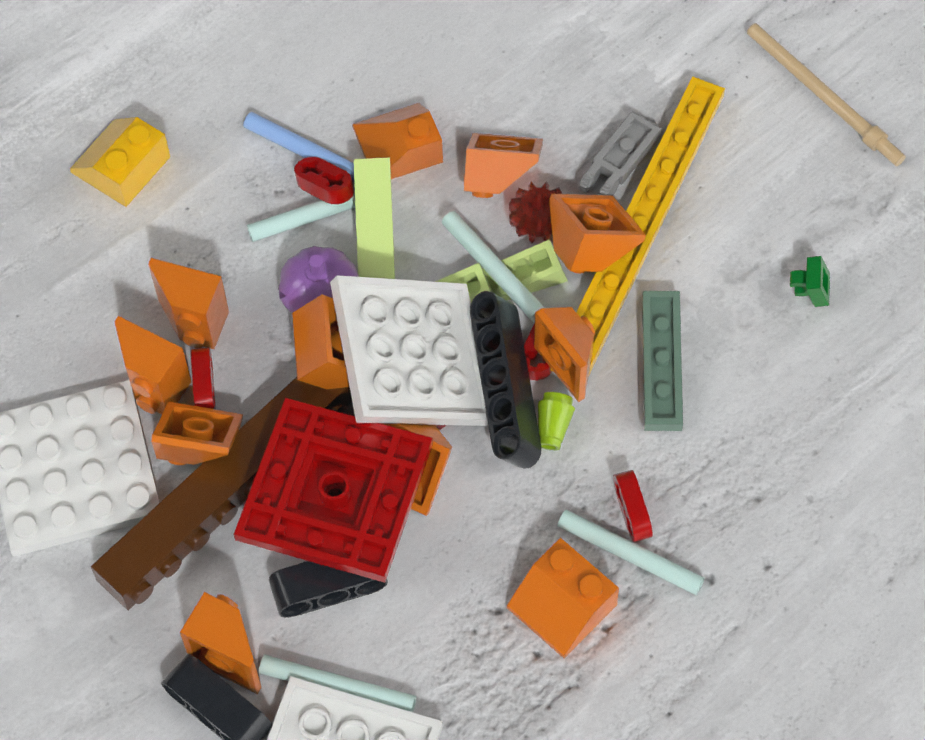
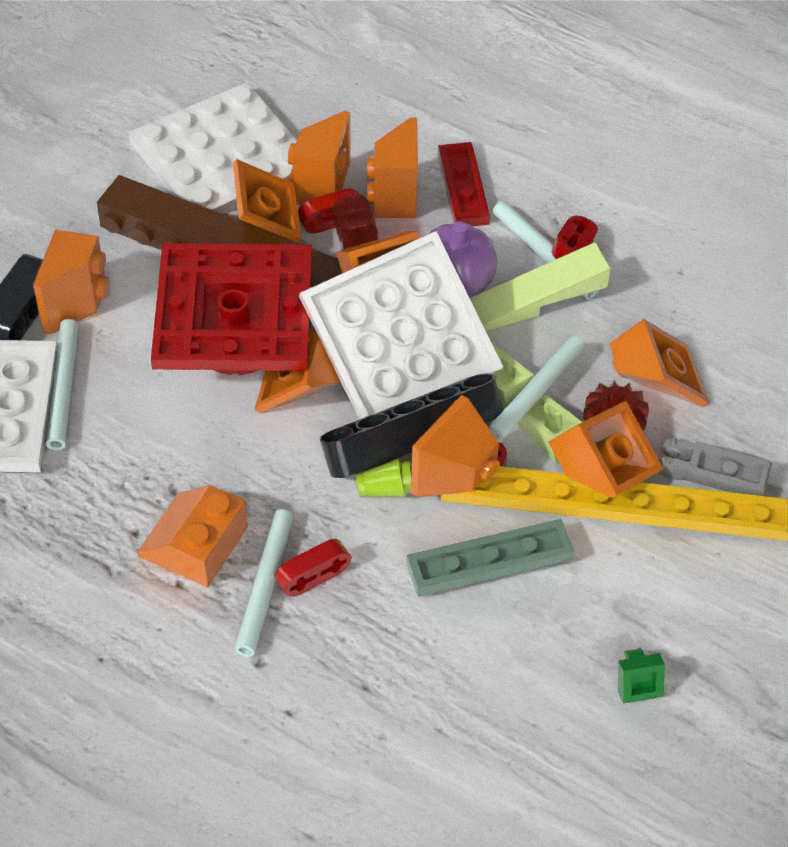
camera: 70 degrees right, 10 degrees down
yellow slope [70,117,170,207] -> none
light blue piece [243,112,354,183] -> none
black beam [268,561,388,618] -> none
orange slope [352,103,443,179] -> none
none -> clear red gear [332,195,378,250]
none -> red tile [438,142,490,226]

